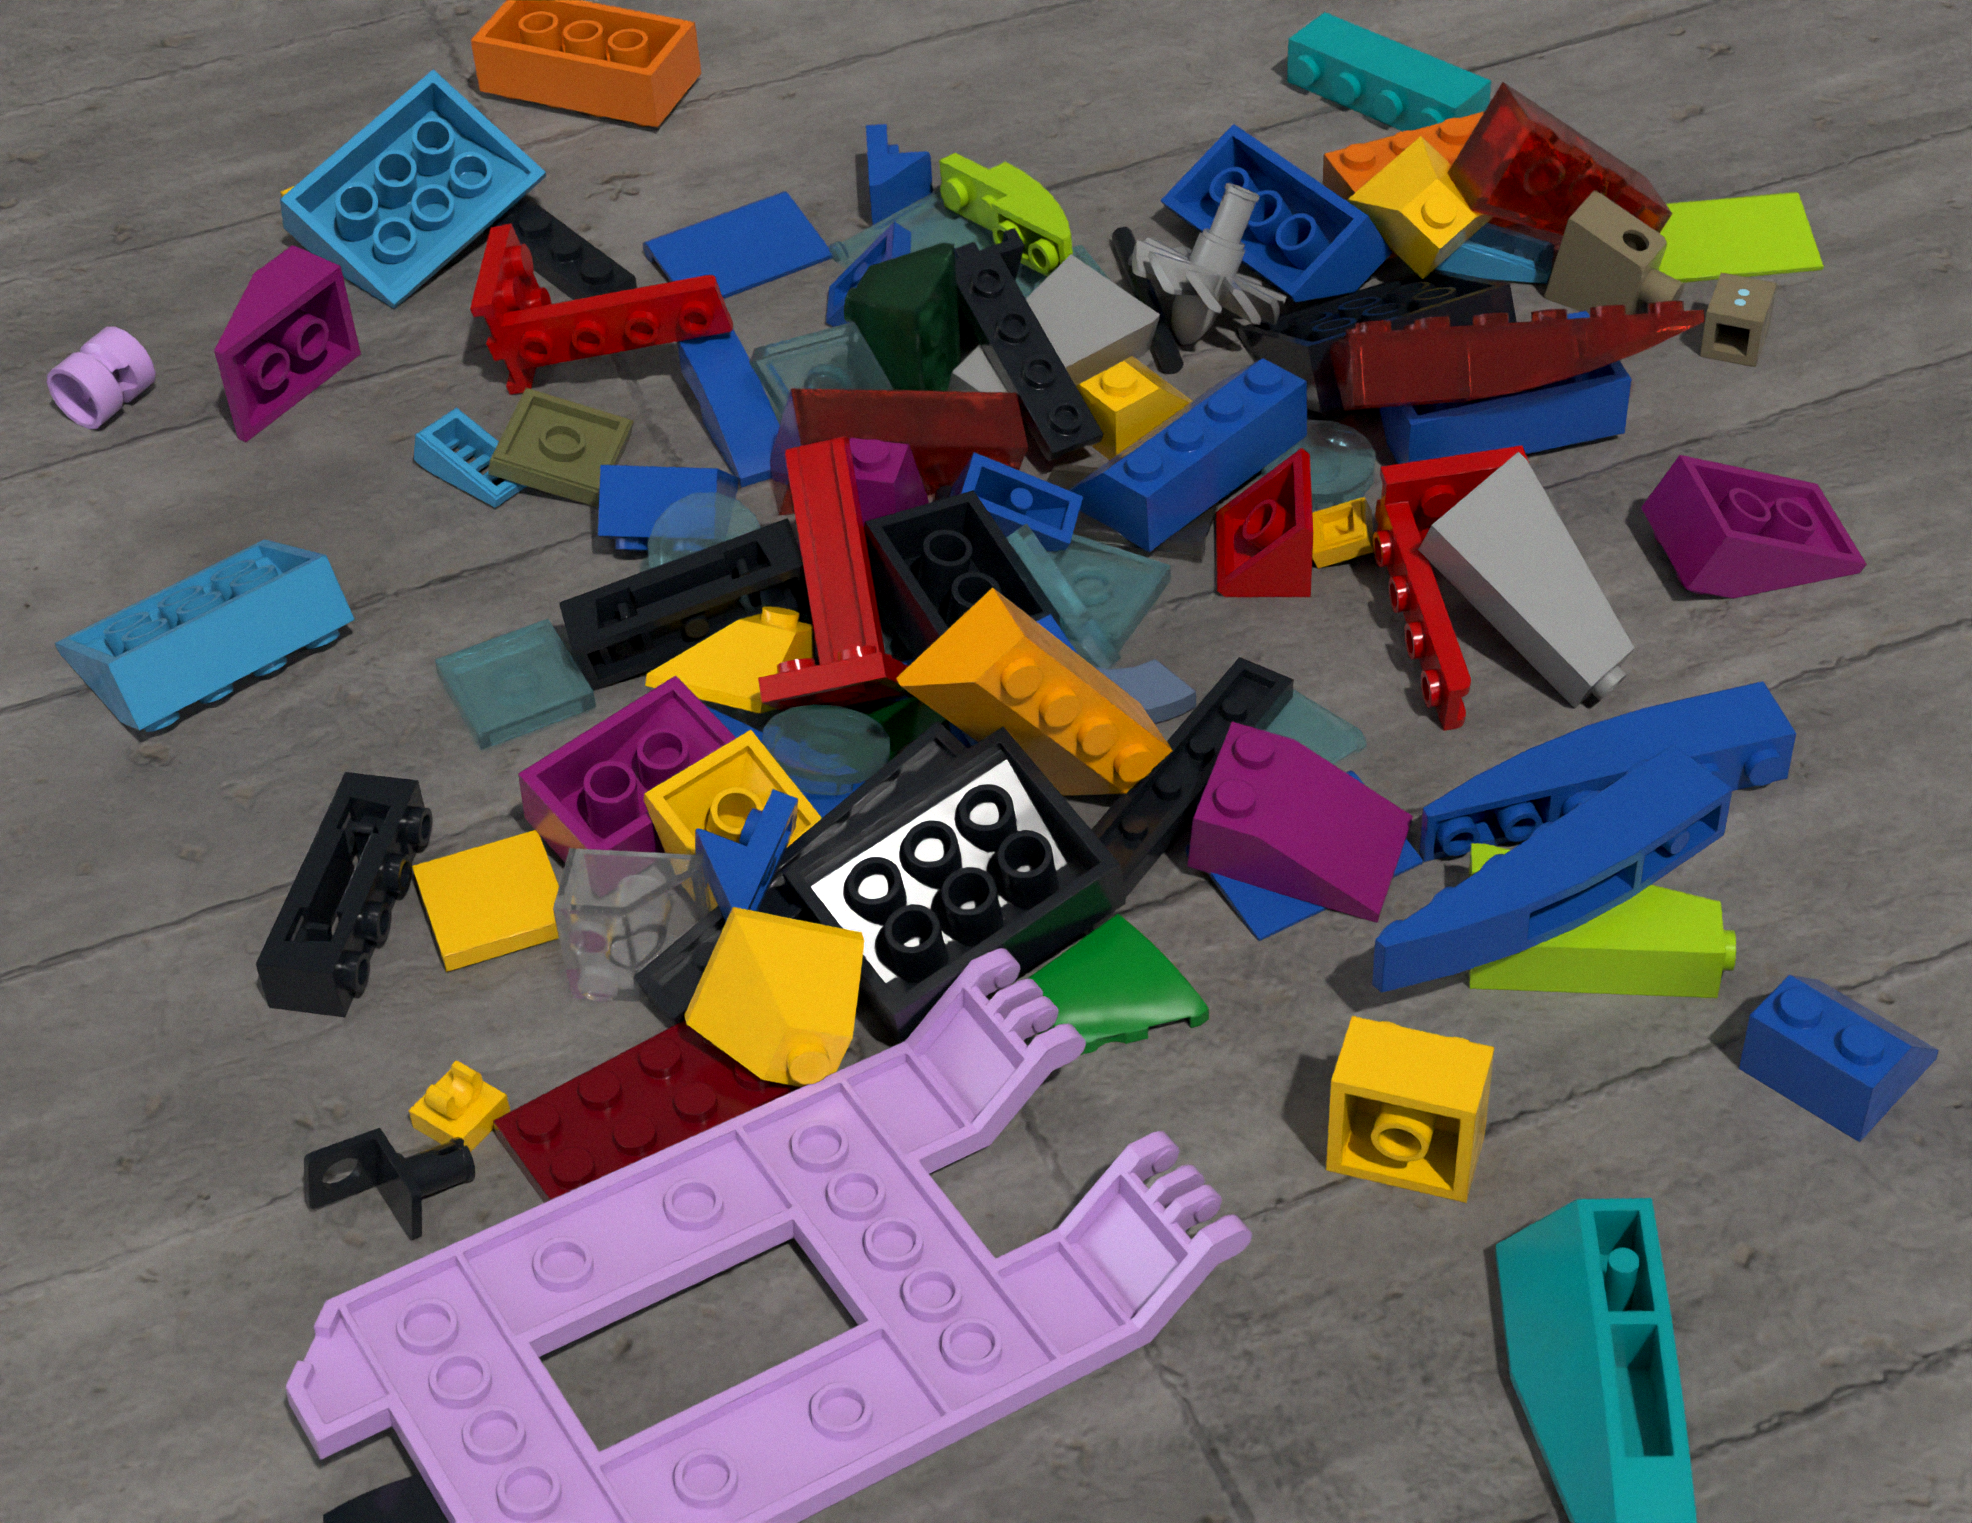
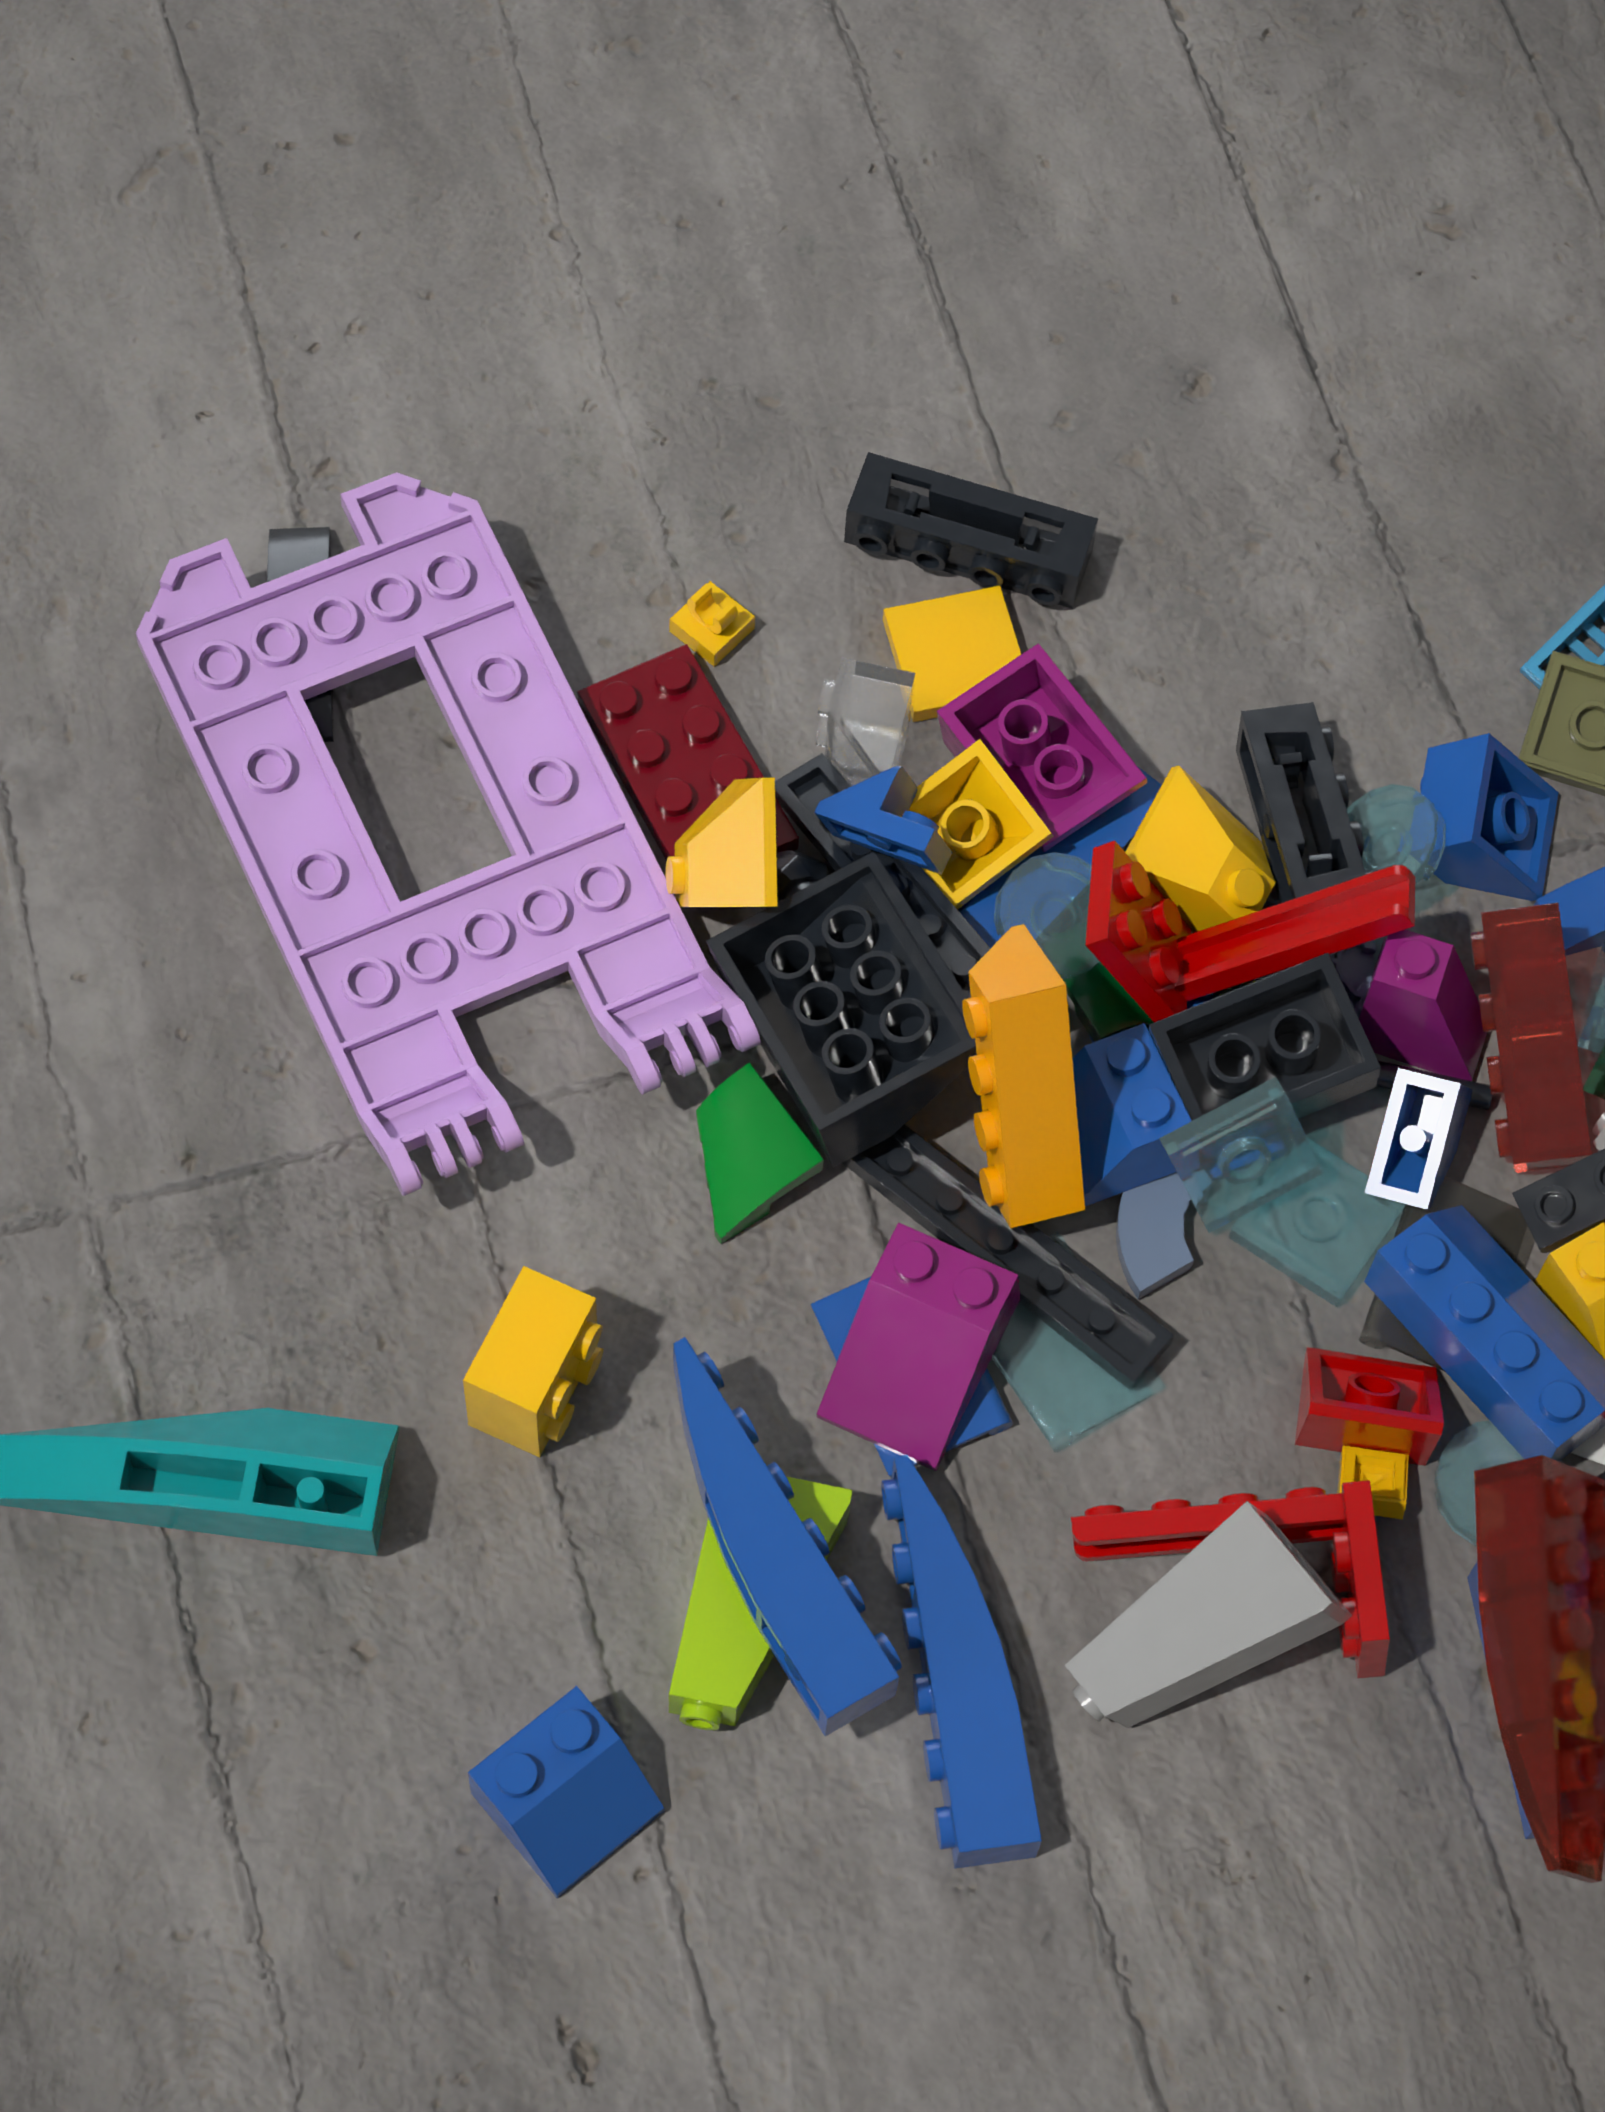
camera: 90 degrees right, 20 degrees up
dark azure slope [55,539,355,732] -> none
black bracket [304,1128,475,1241] -> none
clear light blue tile [435,619,596,750] -> none
magenta slope [1641,455,1867,598] -> none

